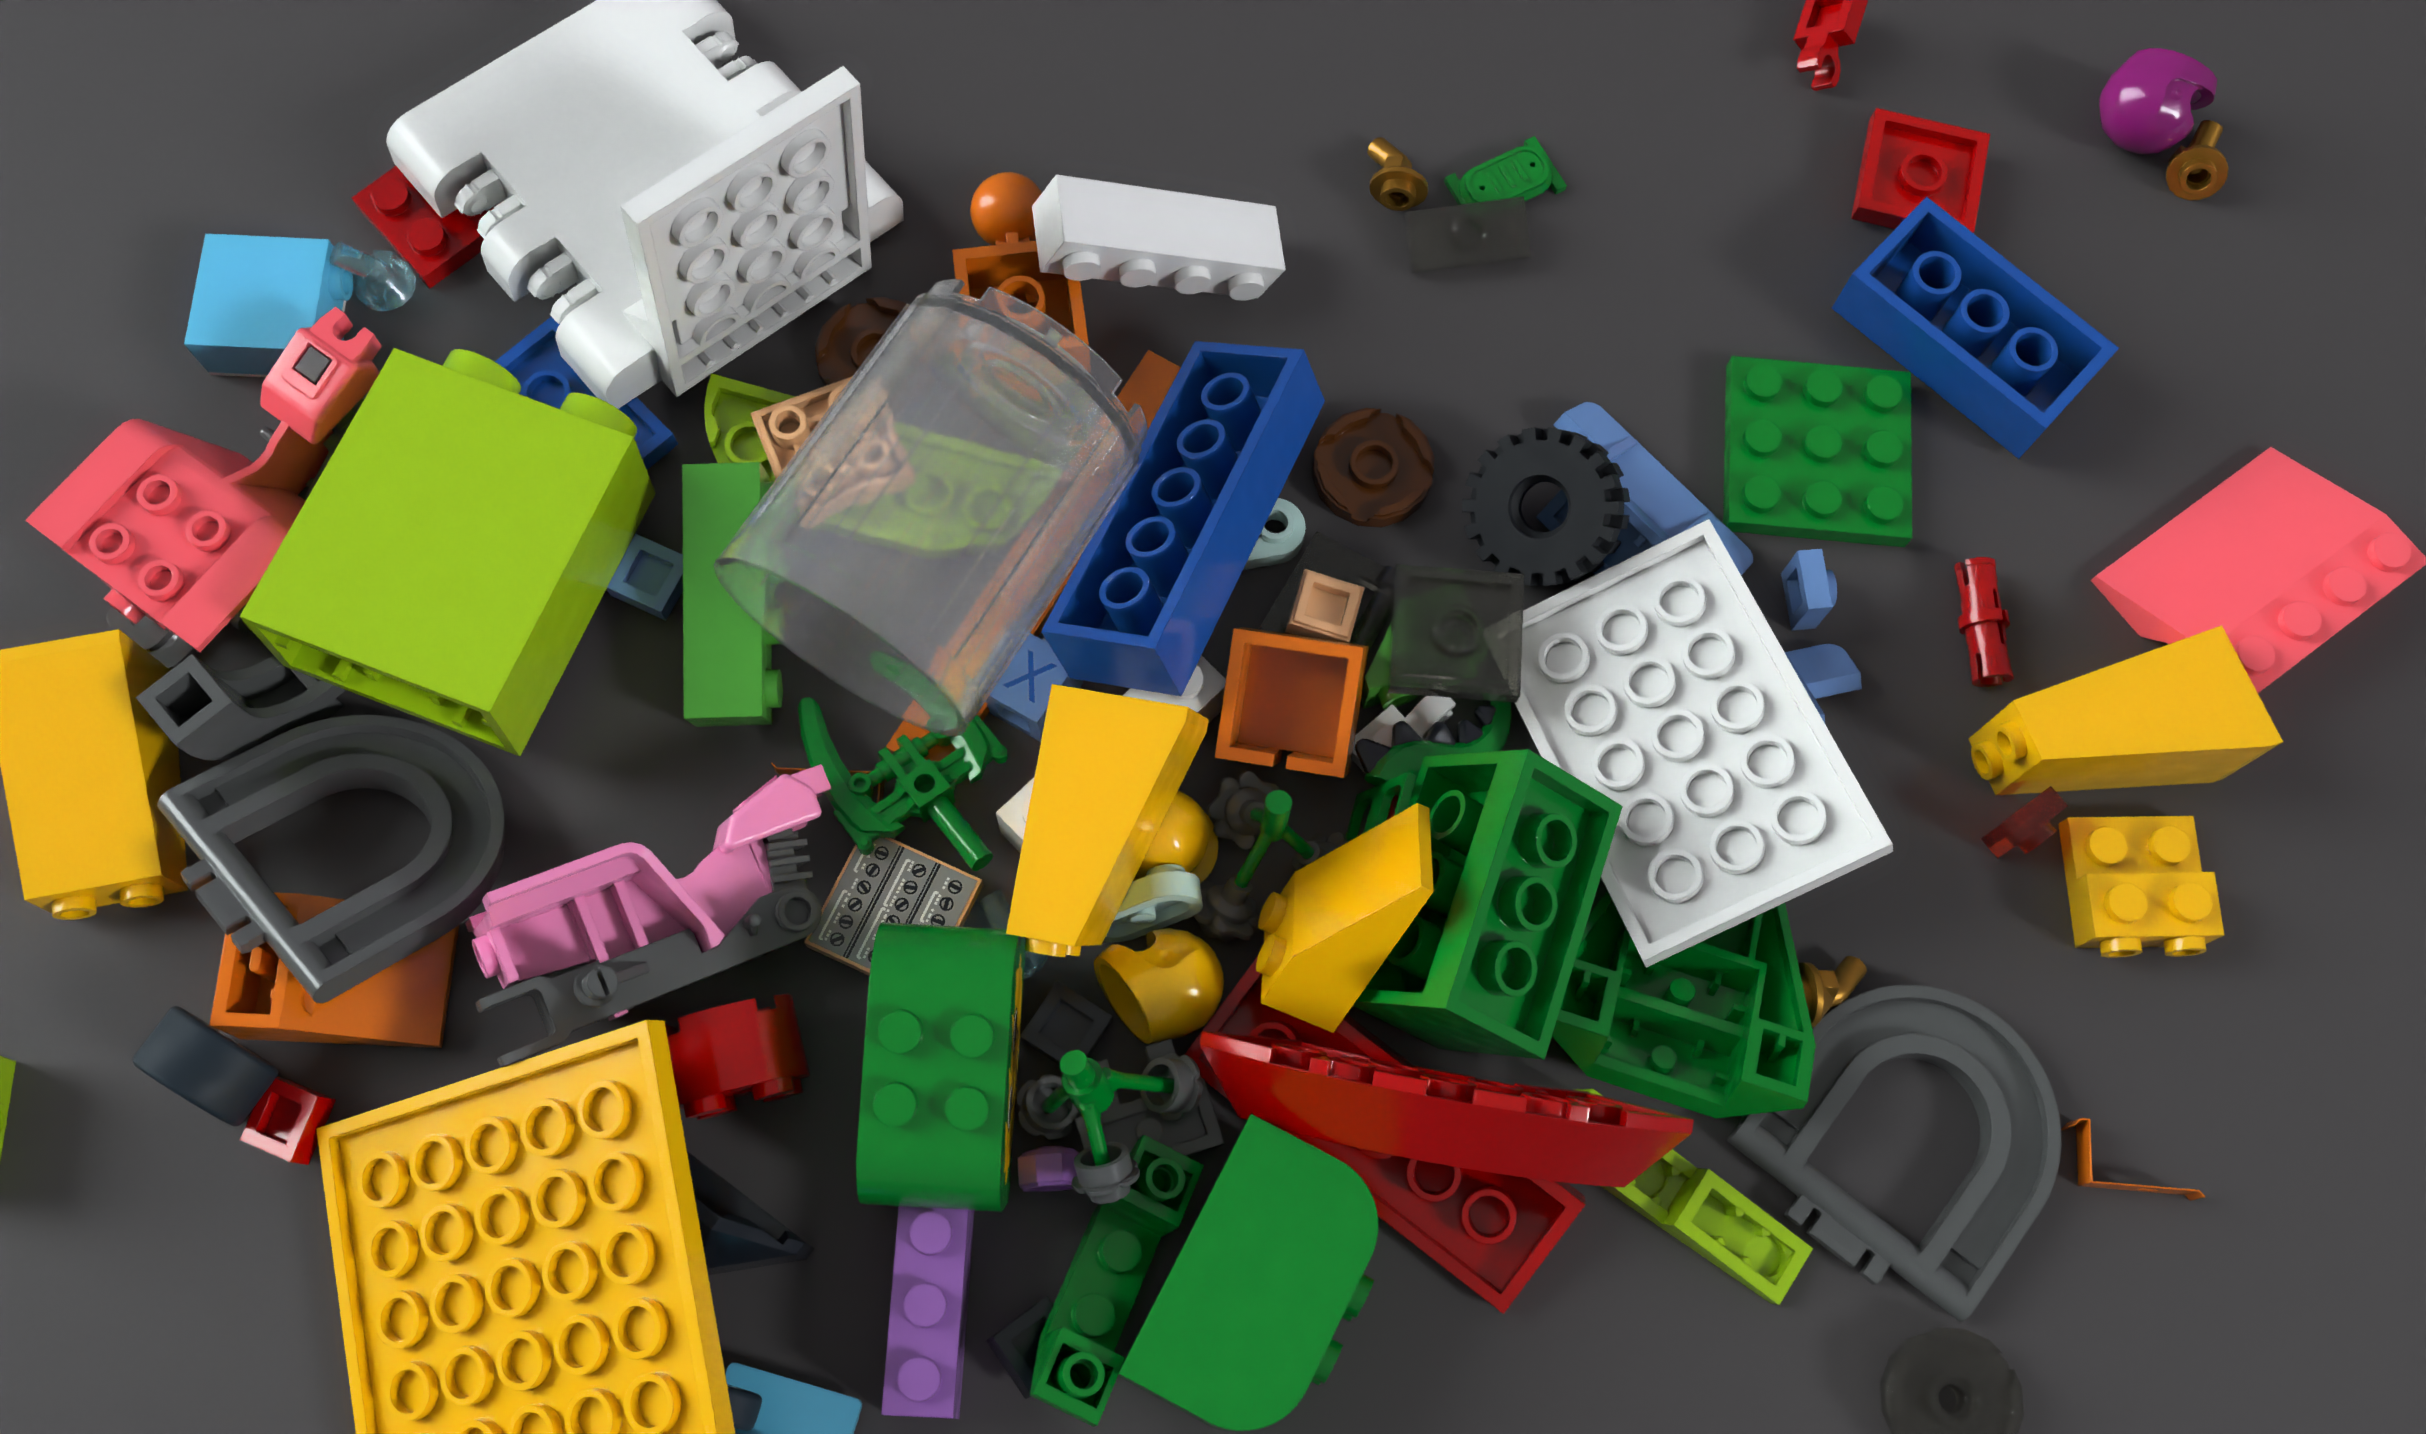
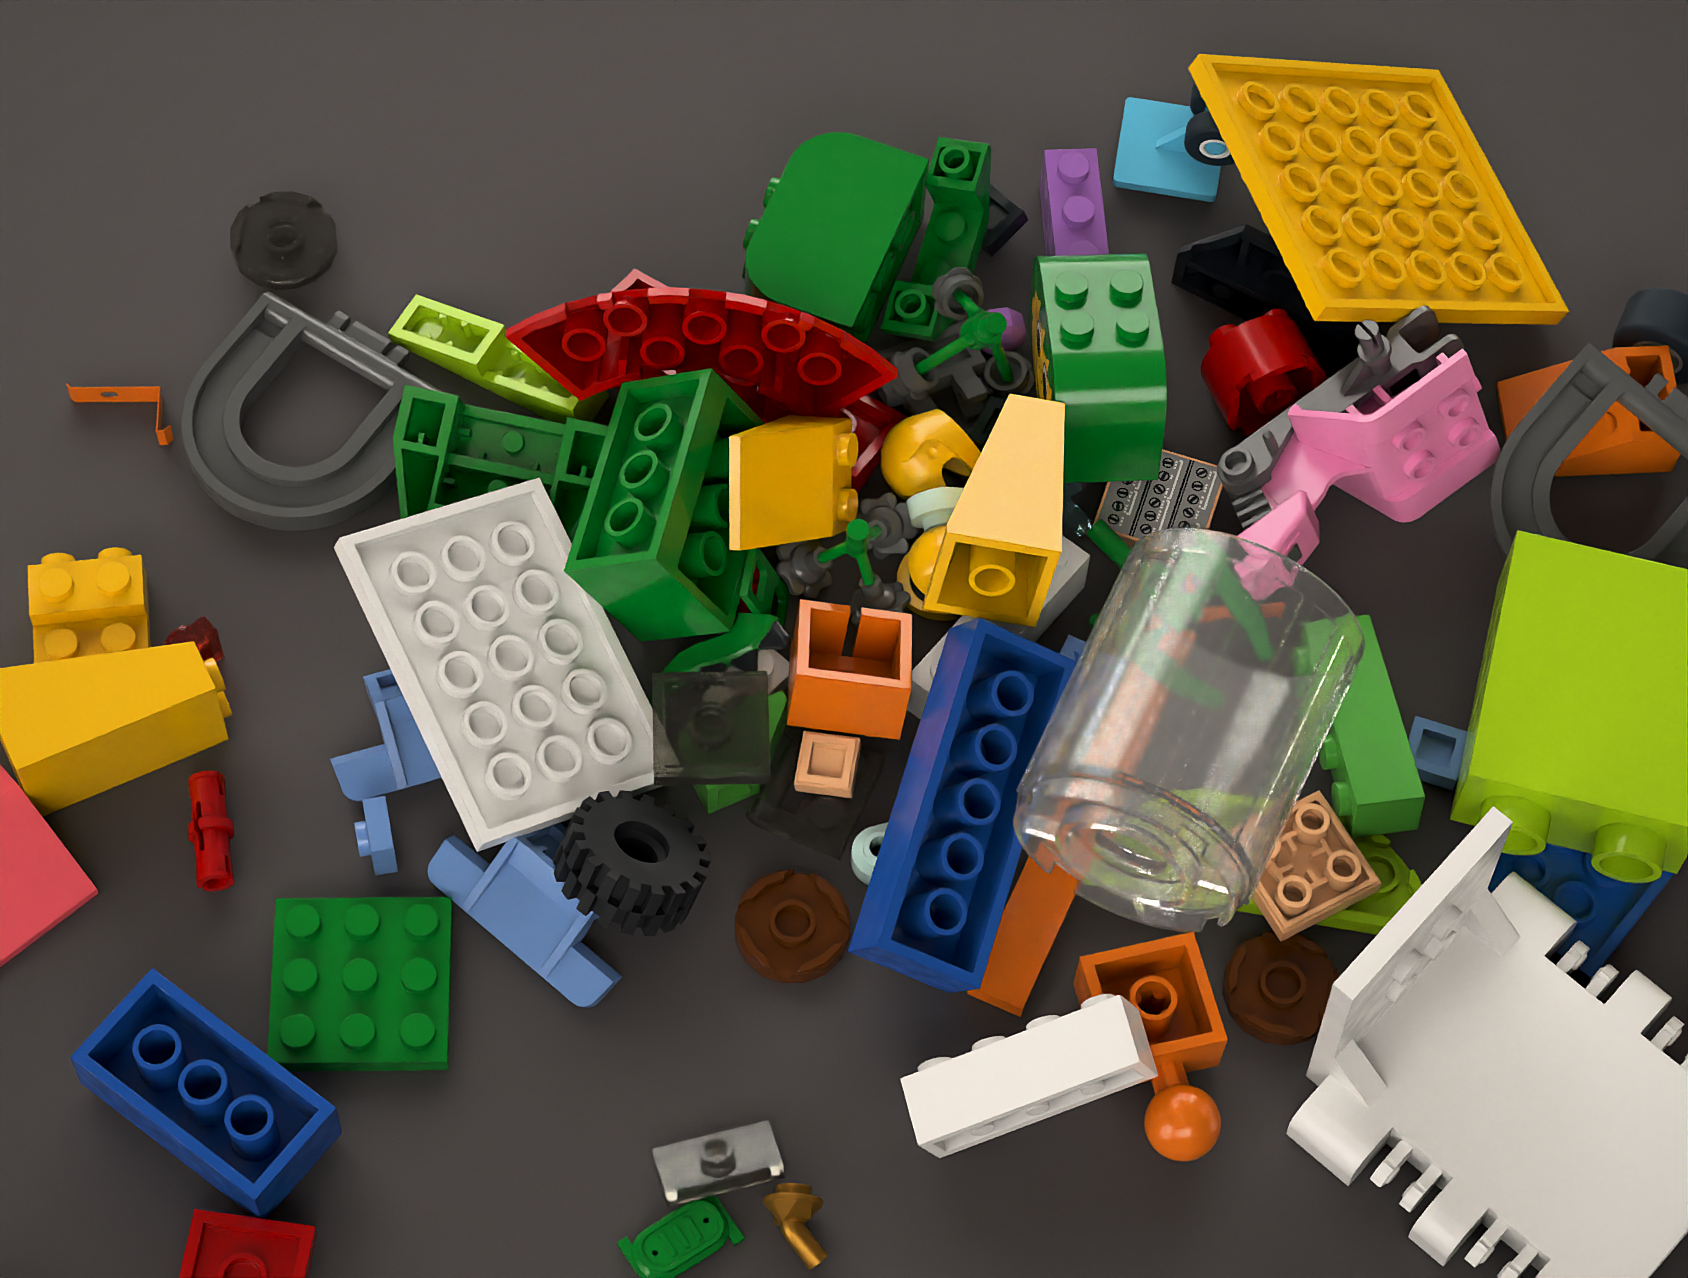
camera: 175 degrees right, 10 degrees down
red plate [240,1077,336,1165] -> none
pearl gold plate [1798,956,1867,1028] -> none

